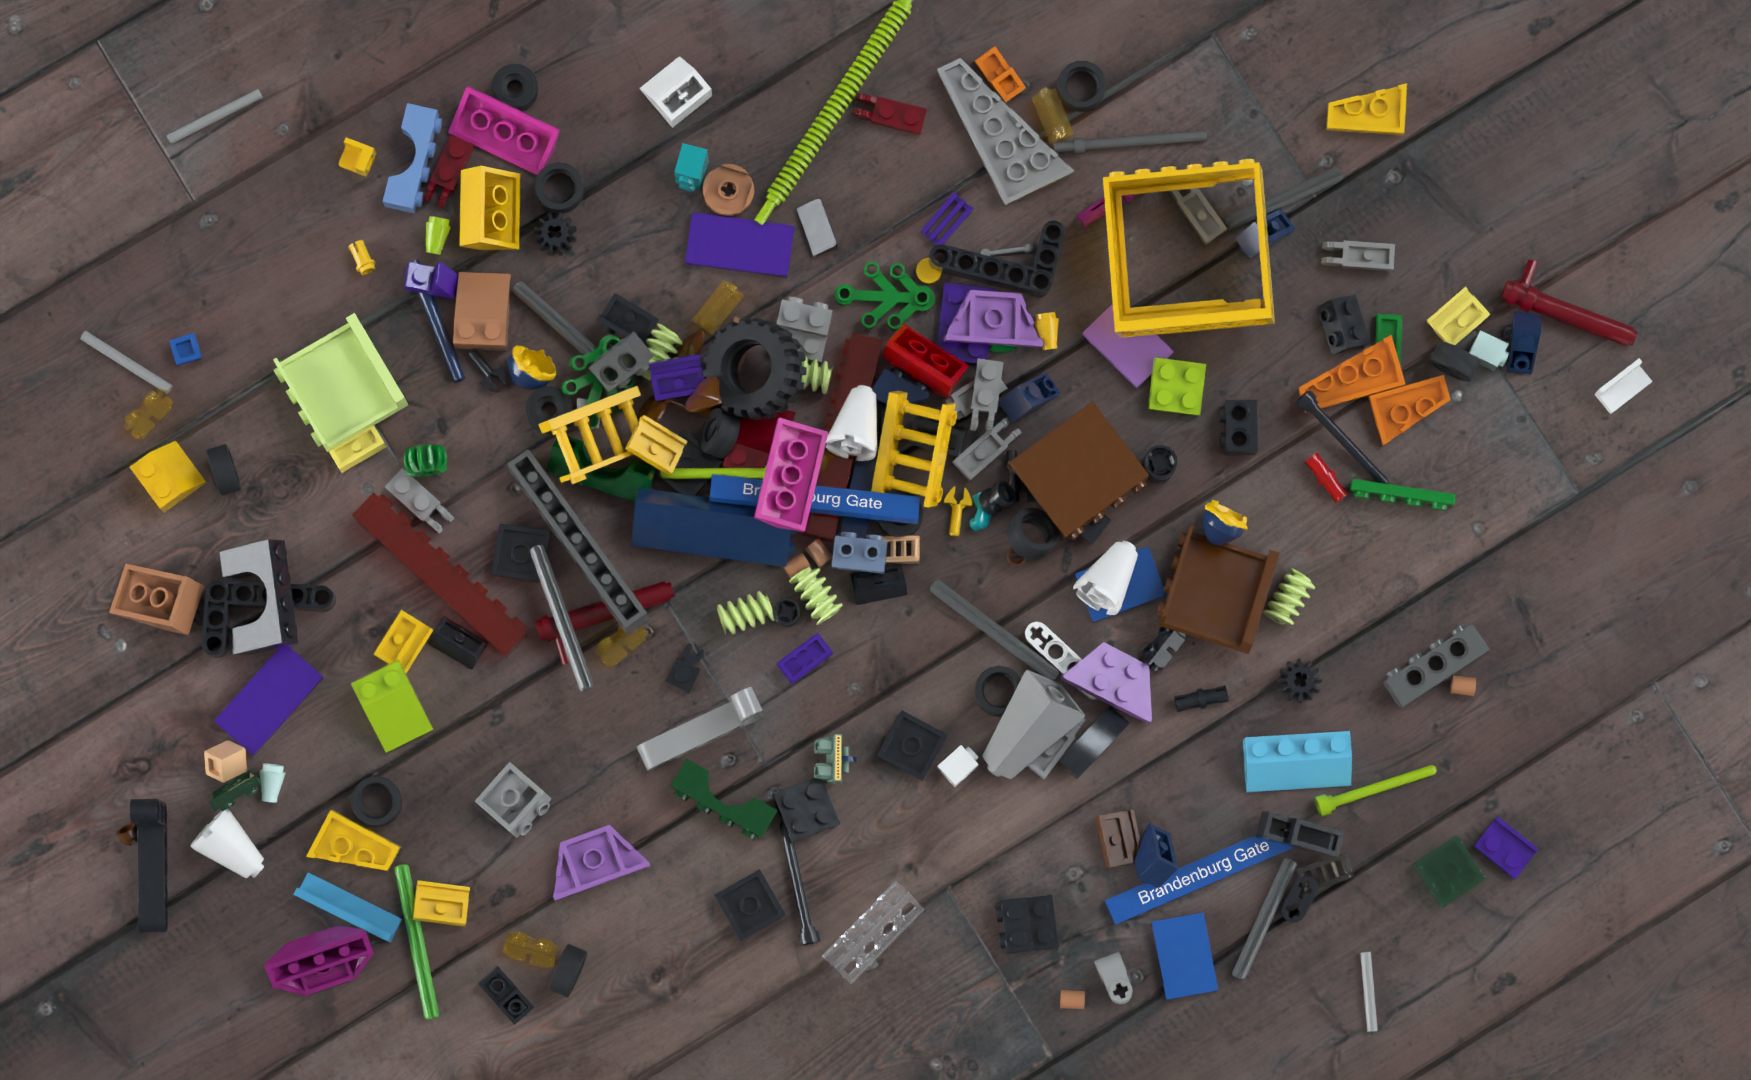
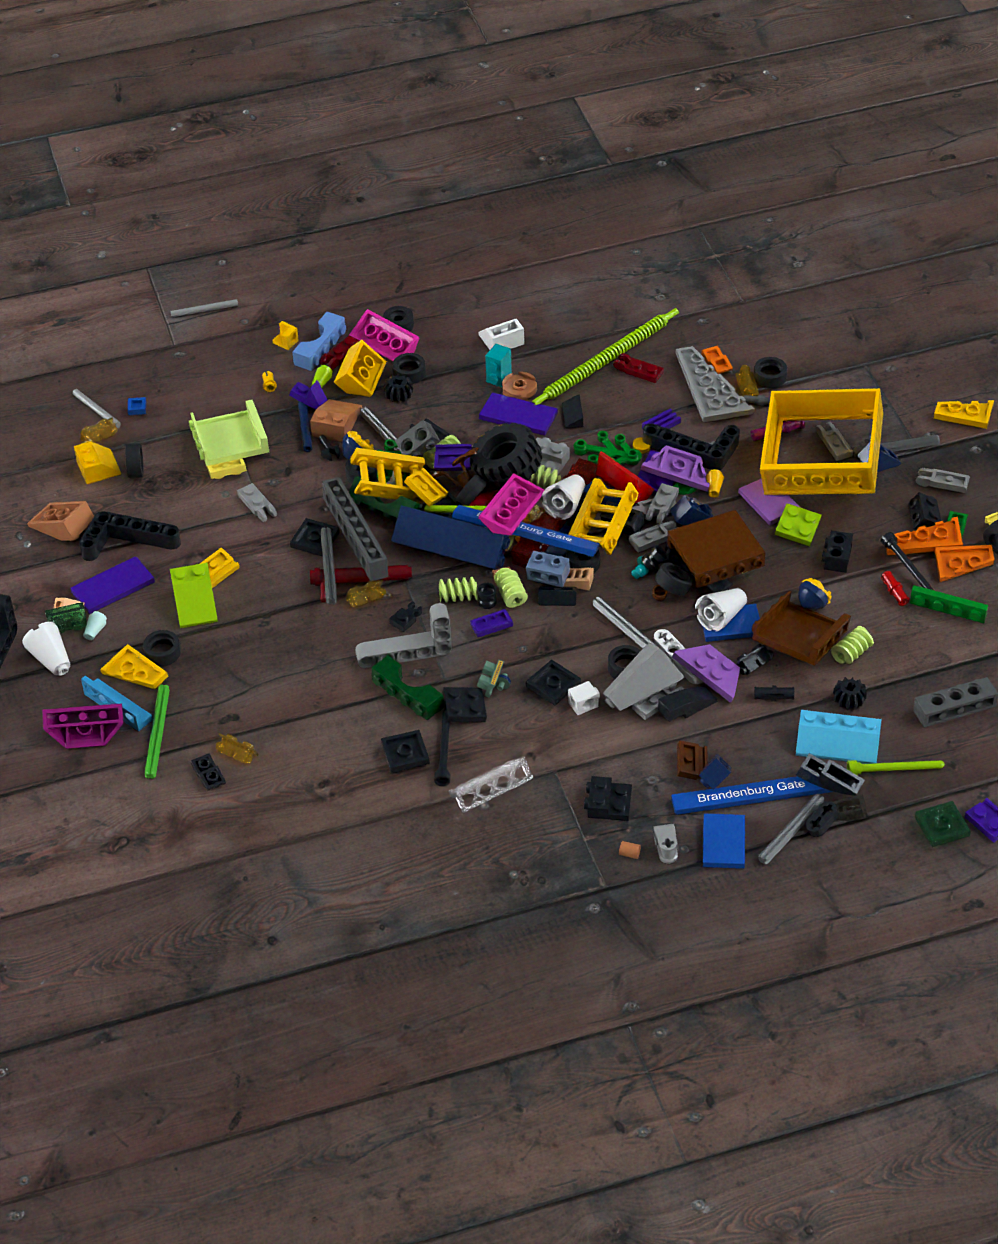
camera: 20 degrees right, 35 degrees down
arch [220,539,298,655] -> none
clear red brick [352,492,528,658] -> none
green gear [403,444,448,477] -> none
yellow plate [412,880,470,927] -> none
black slope [428,616,489,669] -> none
light grey plate [475,762,551,838] -> none
black tyre [549,944,587,998] -> none
medium lavender wing [553,825,650,901] -> none
nougat hinge [805,539,833,568] -> none
yellow bar [944,486,972,536] -> none
black wheel [1142,445,1178,484] -> none
light grey bar [1360,952,1378,1032] -> none
nougat hinge [1450,675,1476,696] -> none

